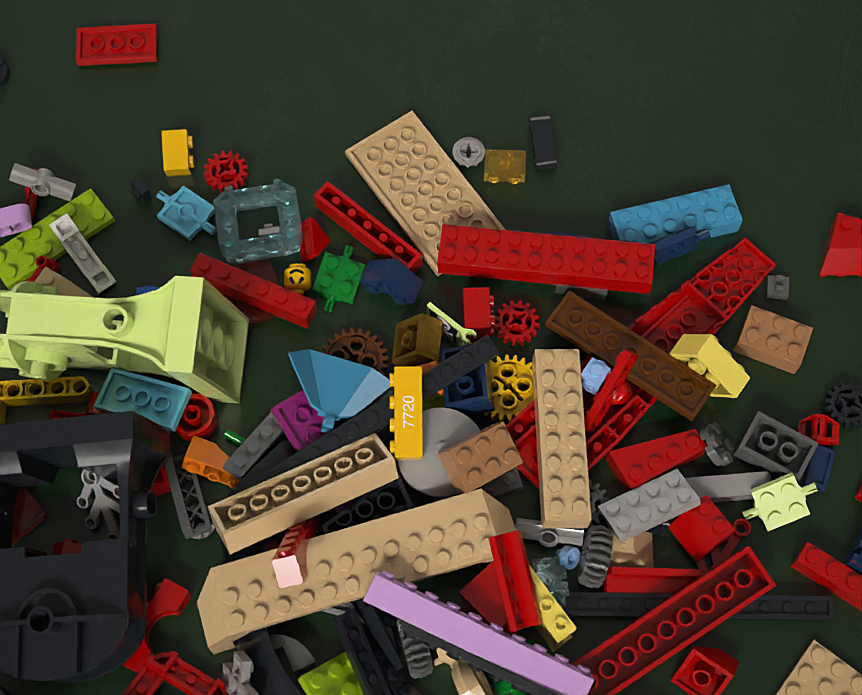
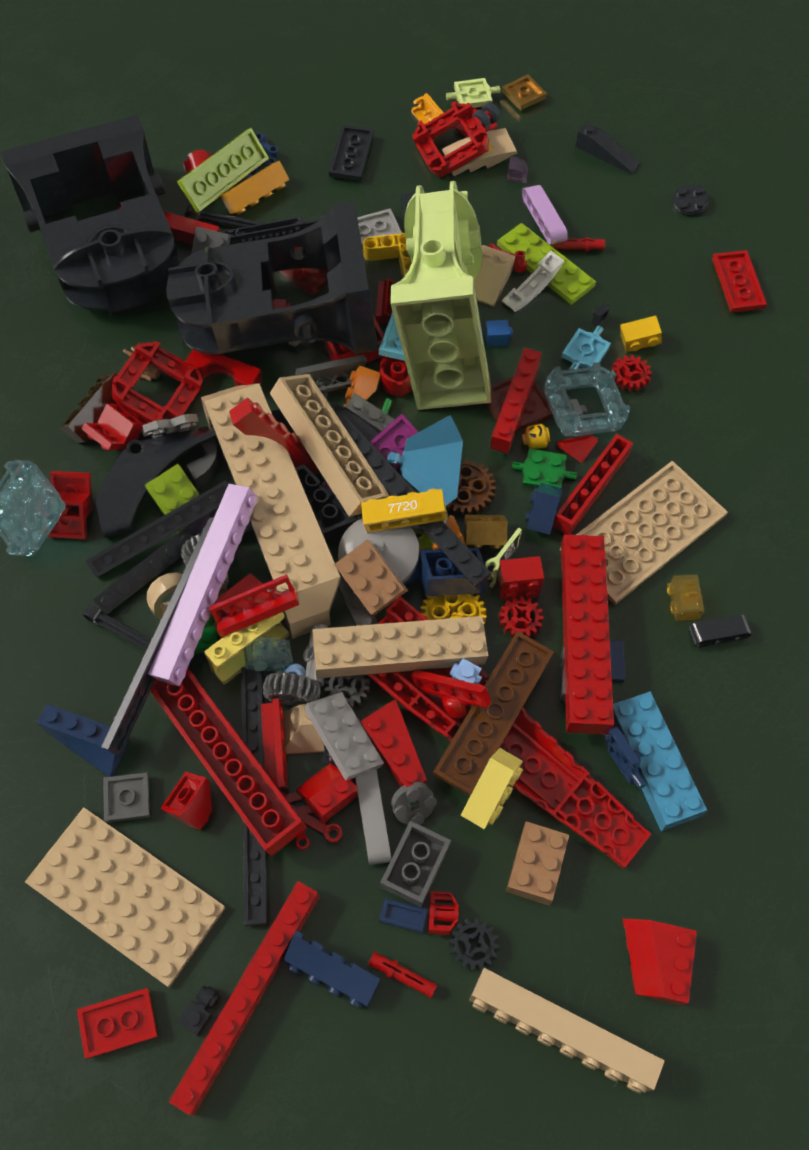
camera: 85 degrees right, 5 degrees down
light grey piece [9,163,76,201] -> none
light grey gear [452,137,485,168] -> none
yellowish green plate [742,473,818,531] -> none
dark grey tile [766,275,789,300] -> none

